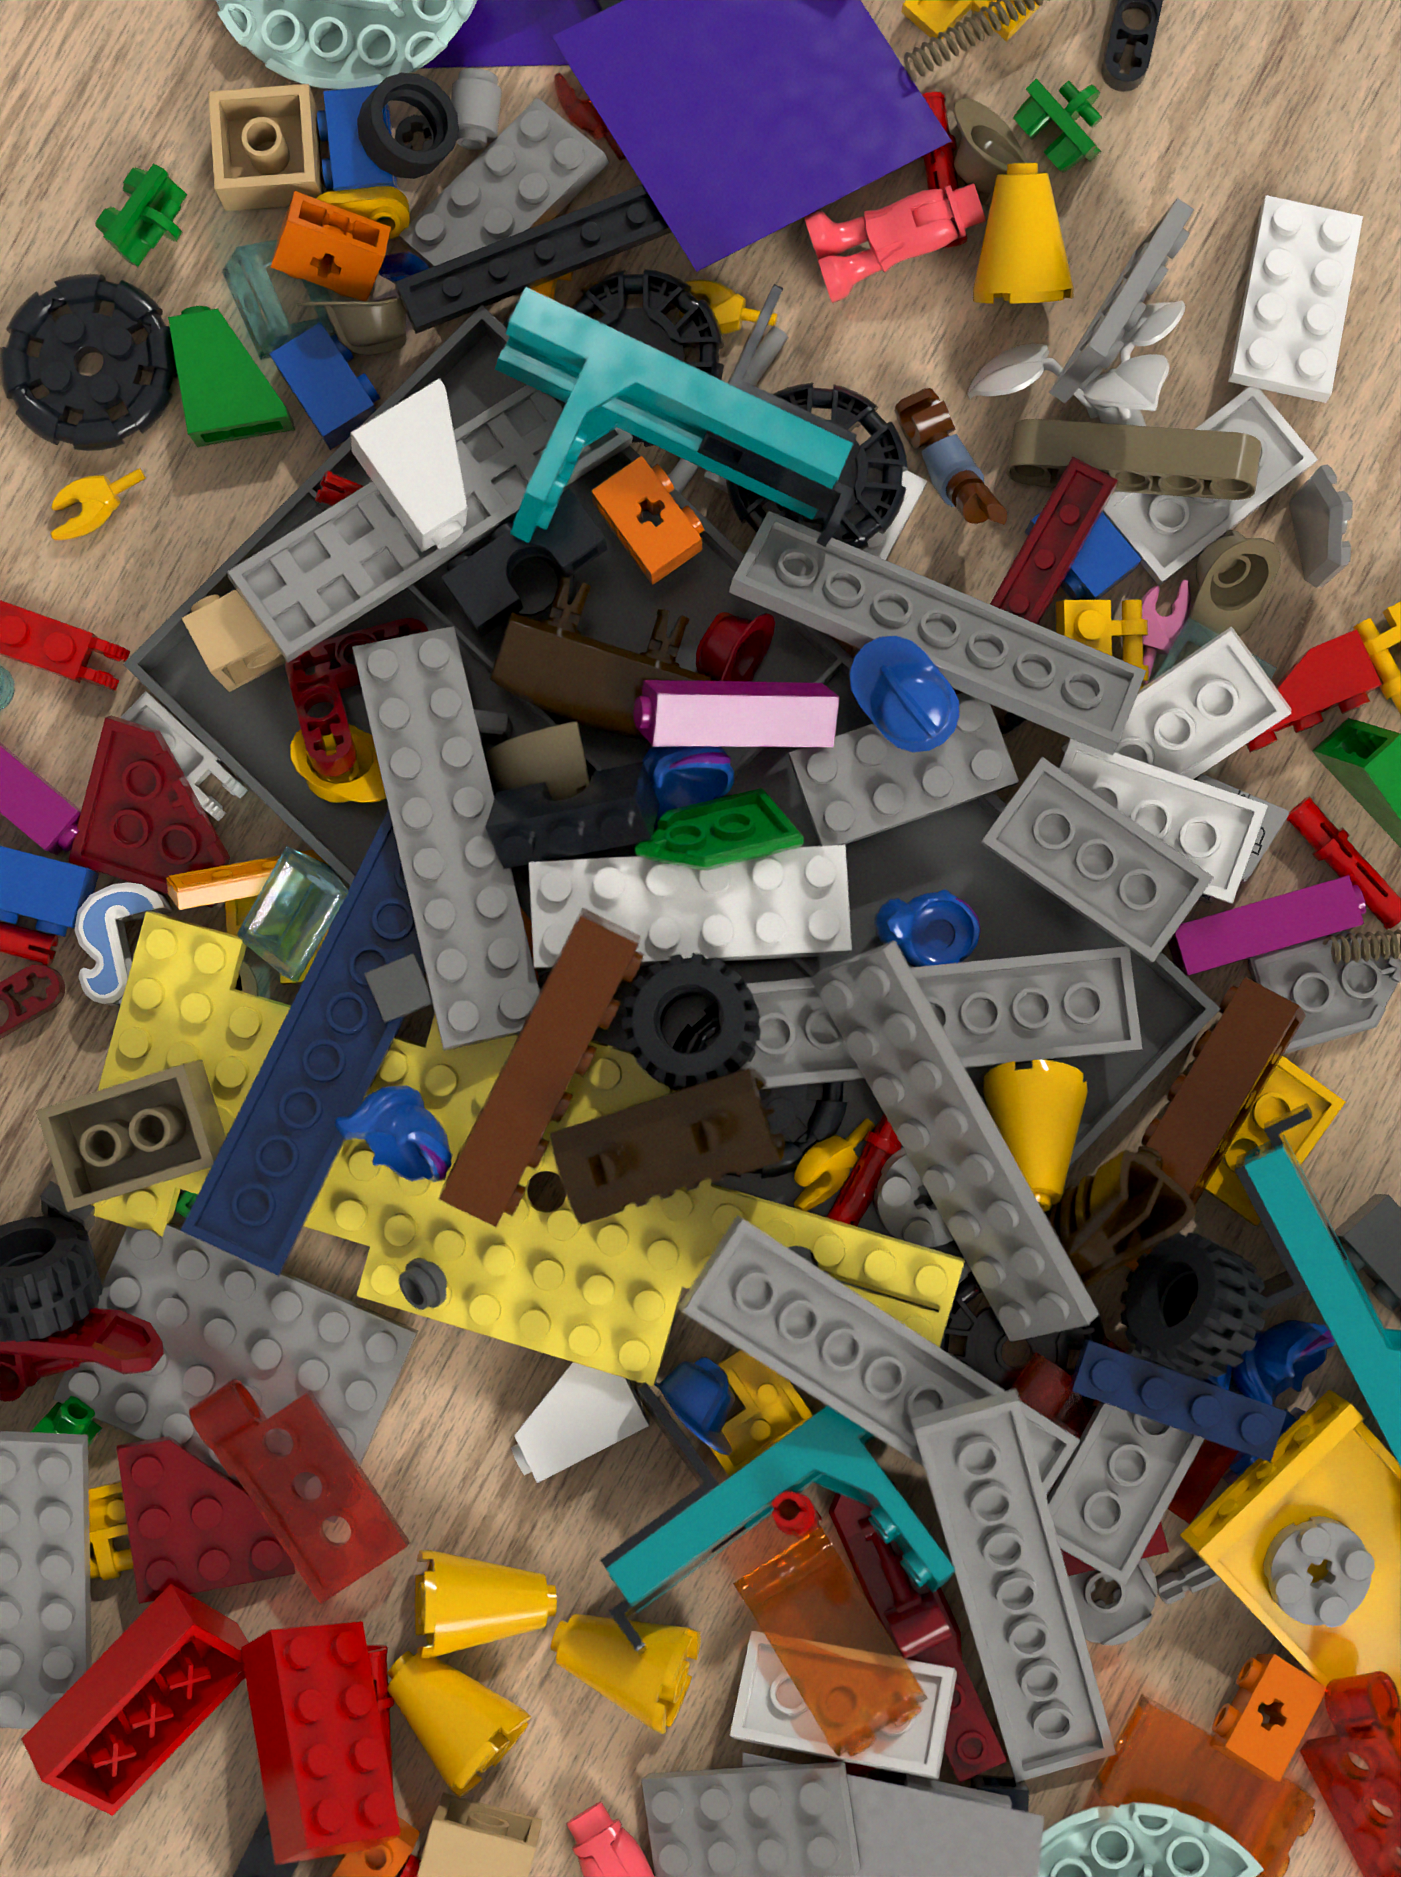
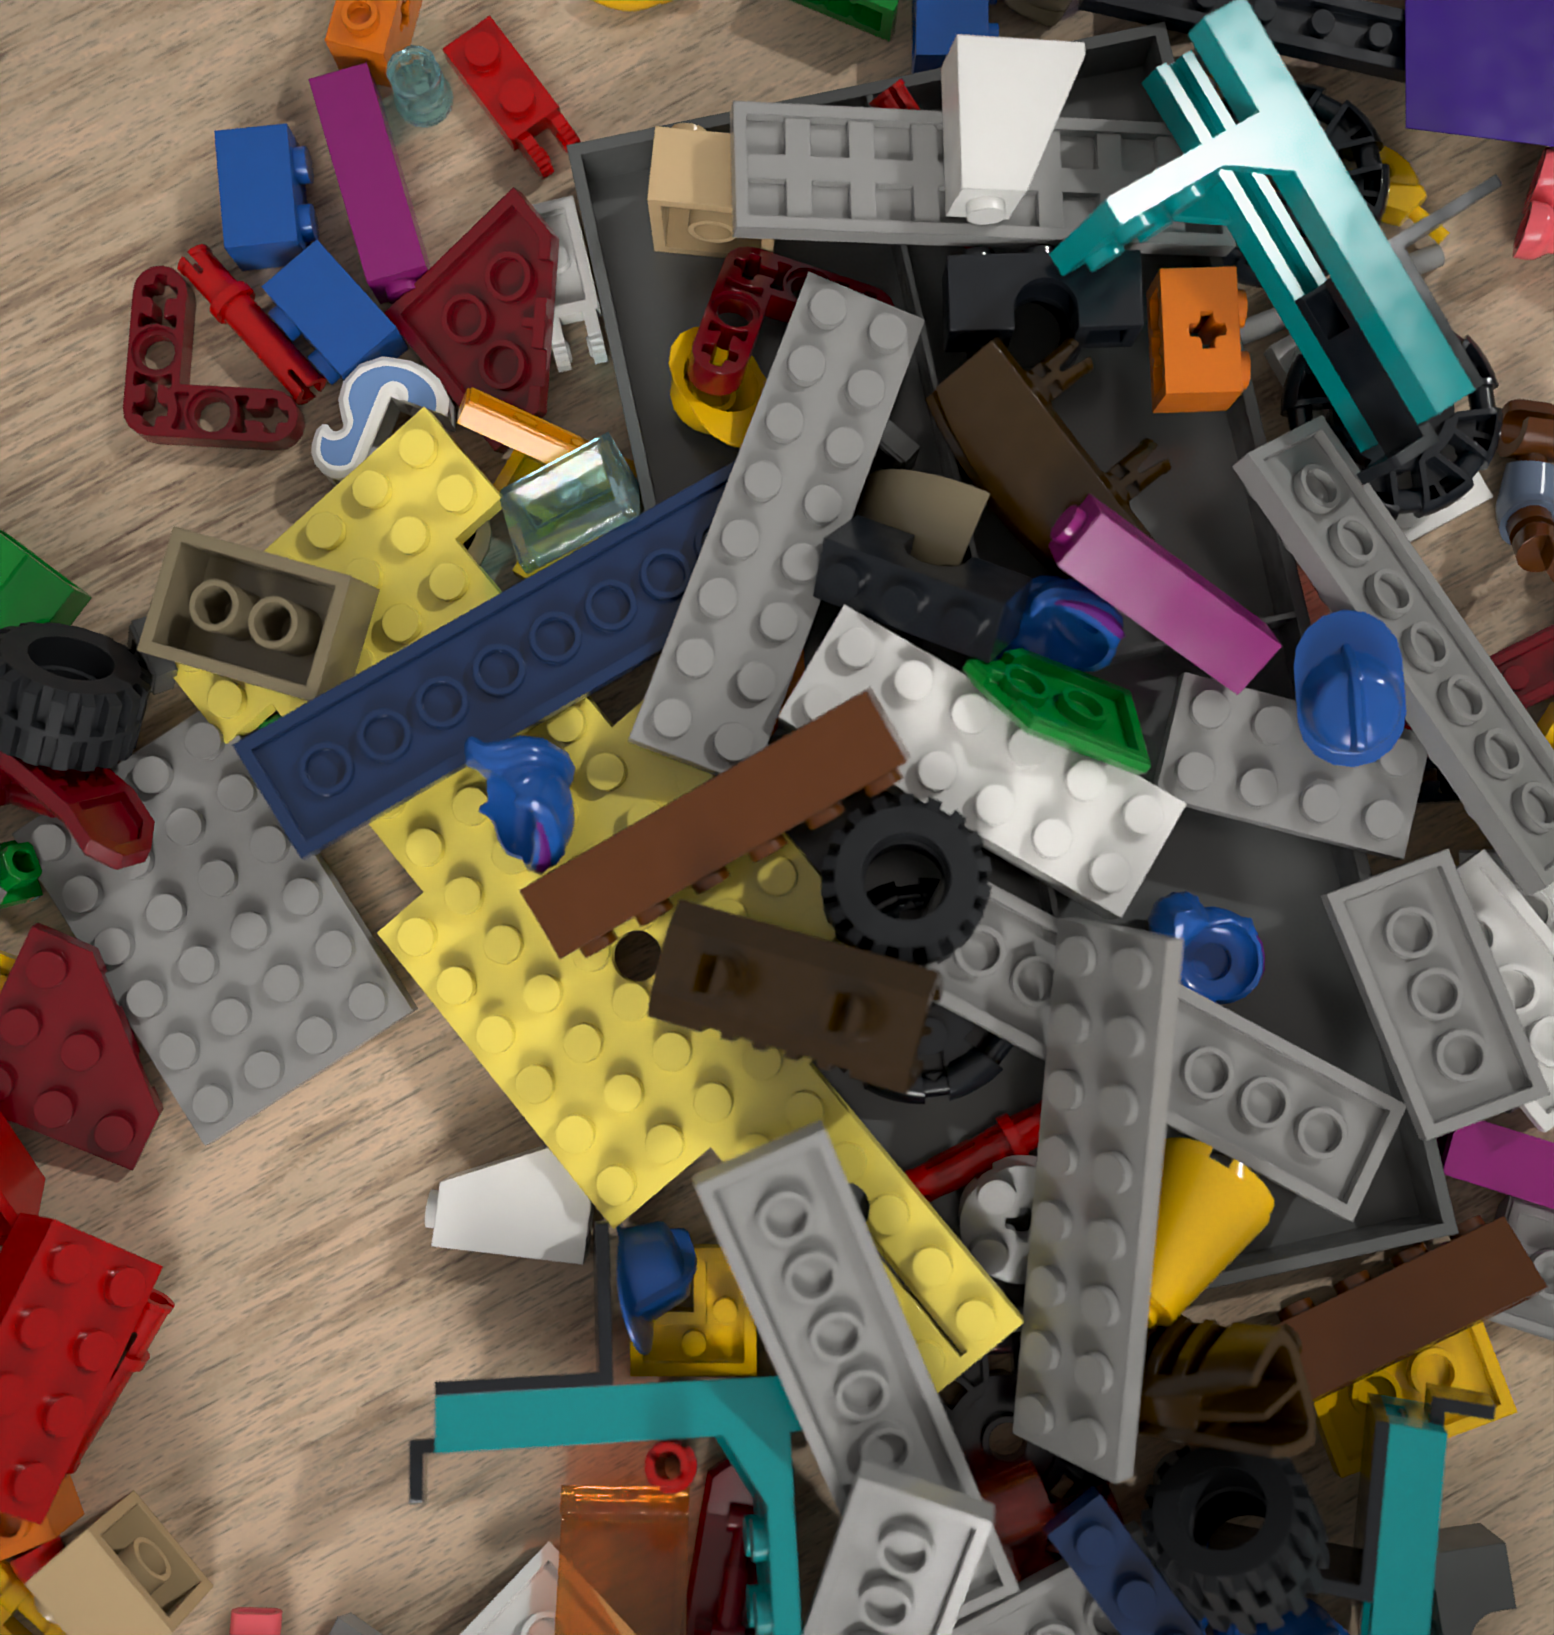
camera: 30 degrees right, 0 degrees up
clear red hinge [189,1379,410,1605] -> none
dark grey tile [364,954,433,1024] -> none
yellow cone [387,1651,531,1798] -> none
dark grey plate [399,1258,447,1310] -> none
yellow cone [414,1550,557,1658] -> none
yellow cone [551,1614,701,1734] -> none
dark red piece [696,612,775,682] -> none
yellow hand [794,1118,875,1212] -> none

